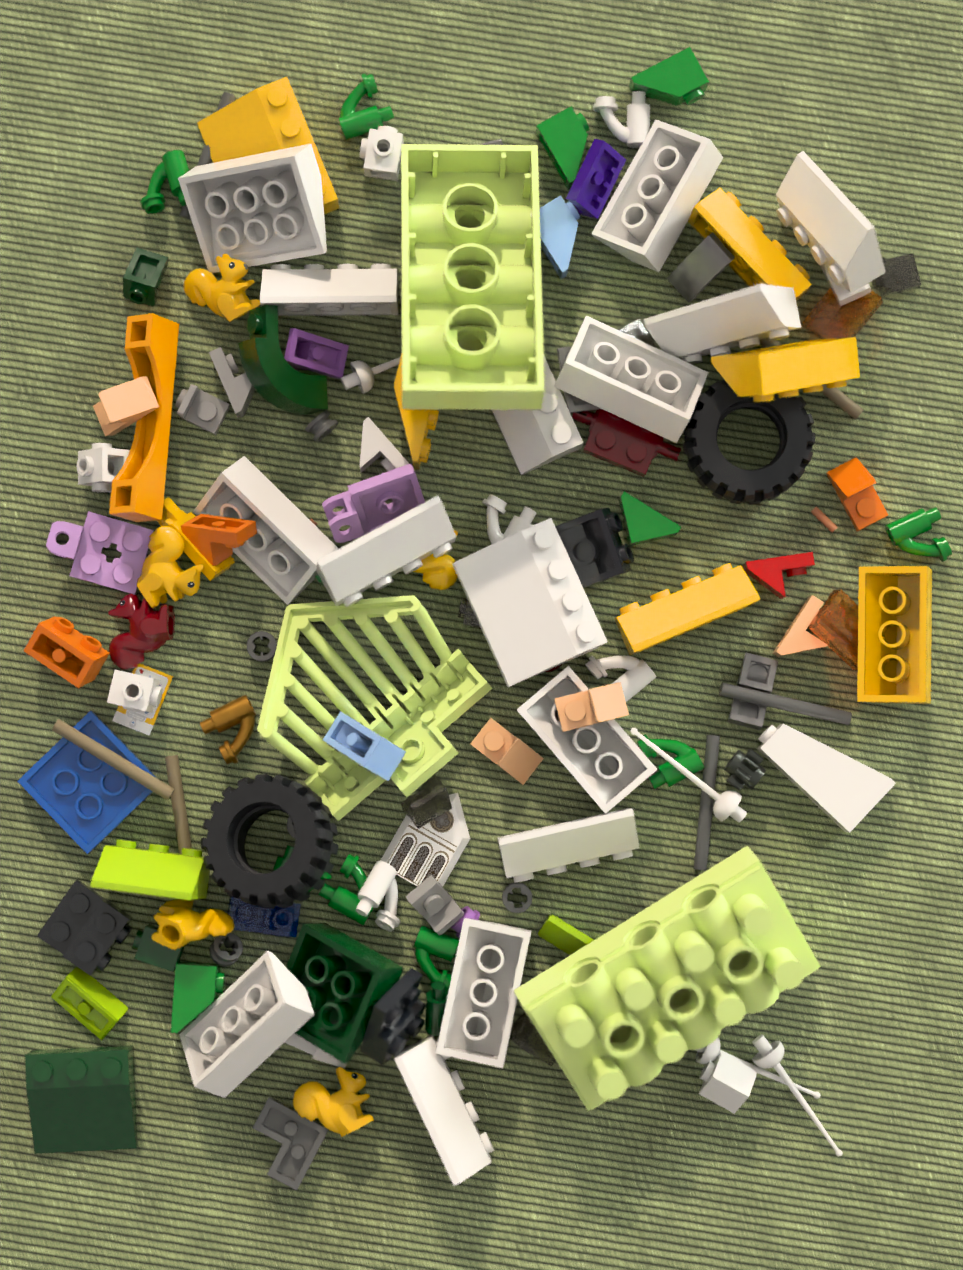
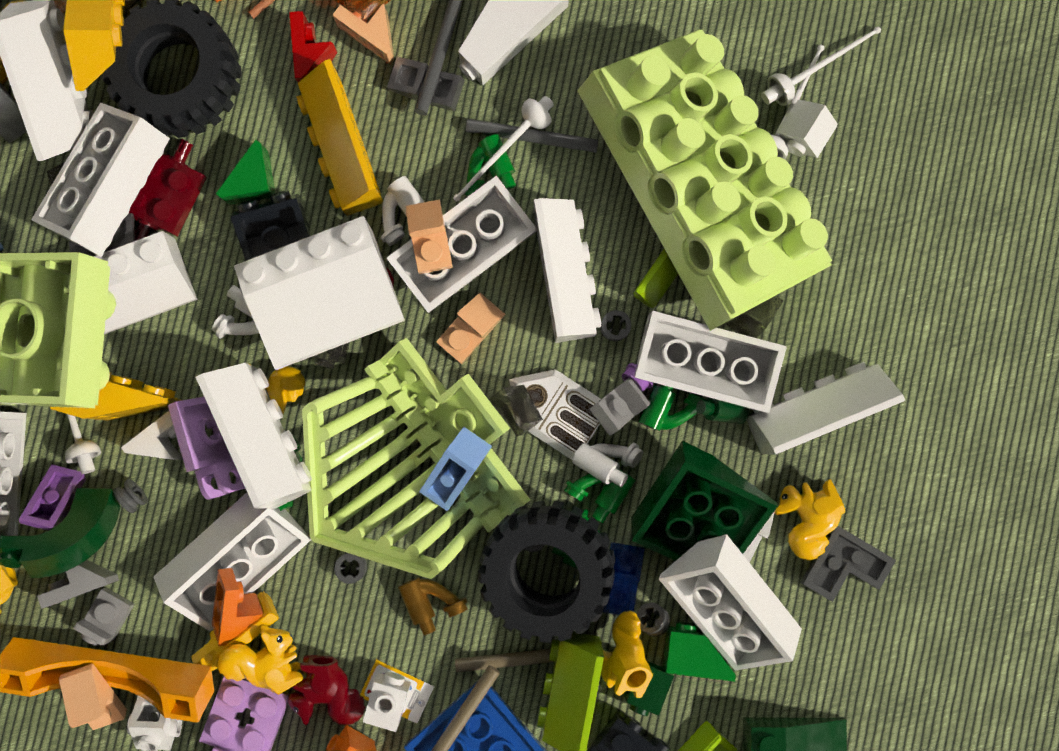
camera: 85 degrees left, 0 degrees up
black plate [360,968,426,1065] -> none
pearl dark grey gear [724,749,766,790] -> none

